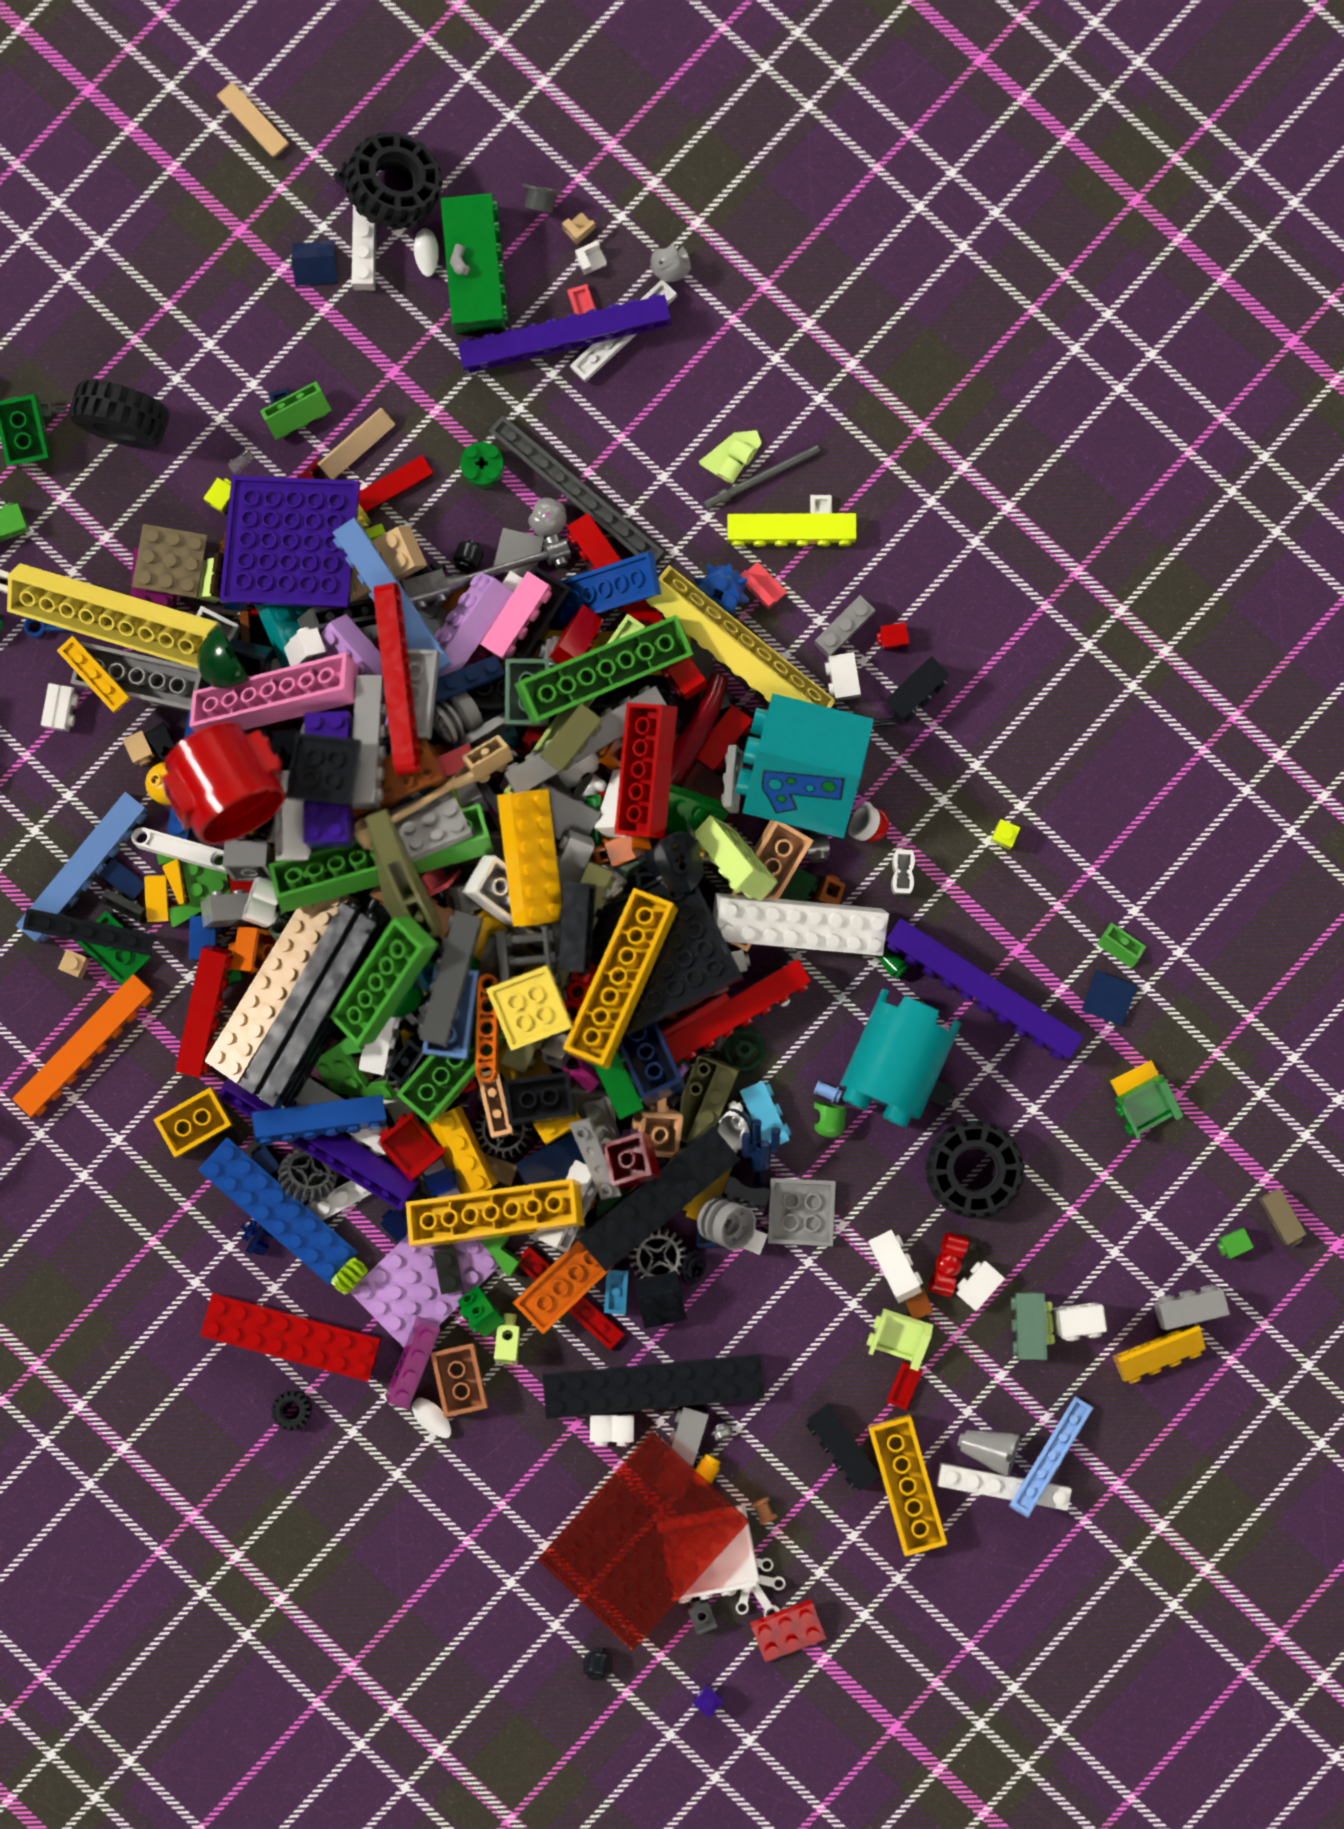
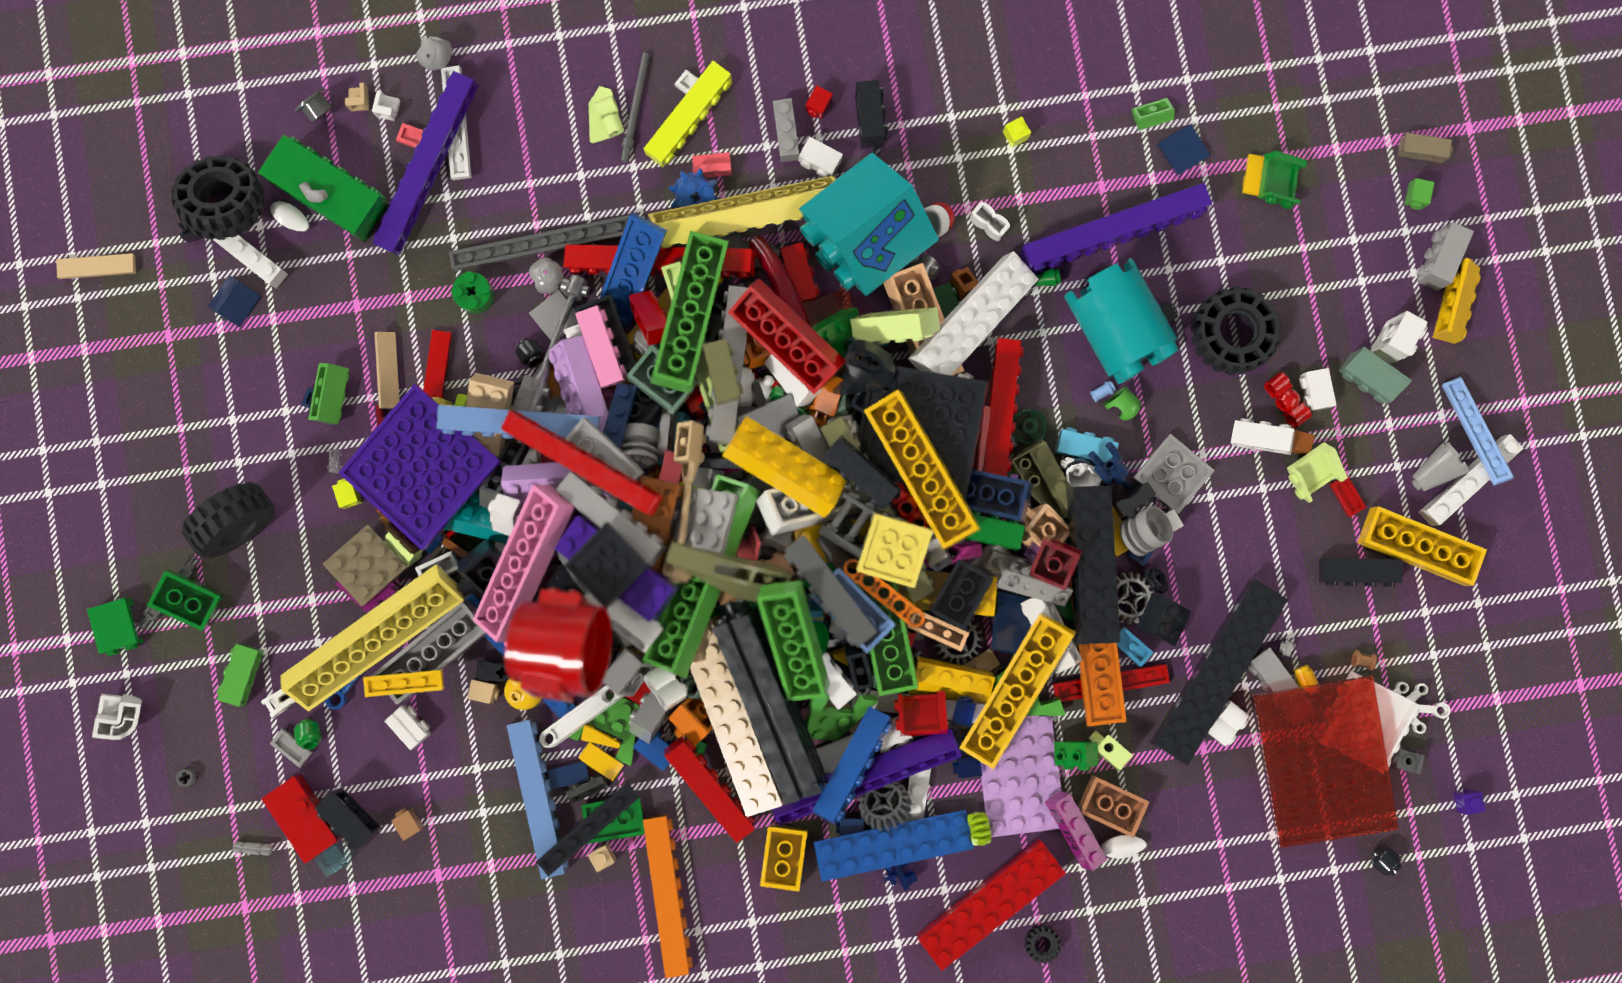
camera: 60 degrees left, 0 degrees up
dark green brick [197,627,250,688] -> none
pearl dark grey plate [433,1248,463,1295] -> none
white plate [721,745,744,813] -> none
red plate [750,1599,826,1662] -> none

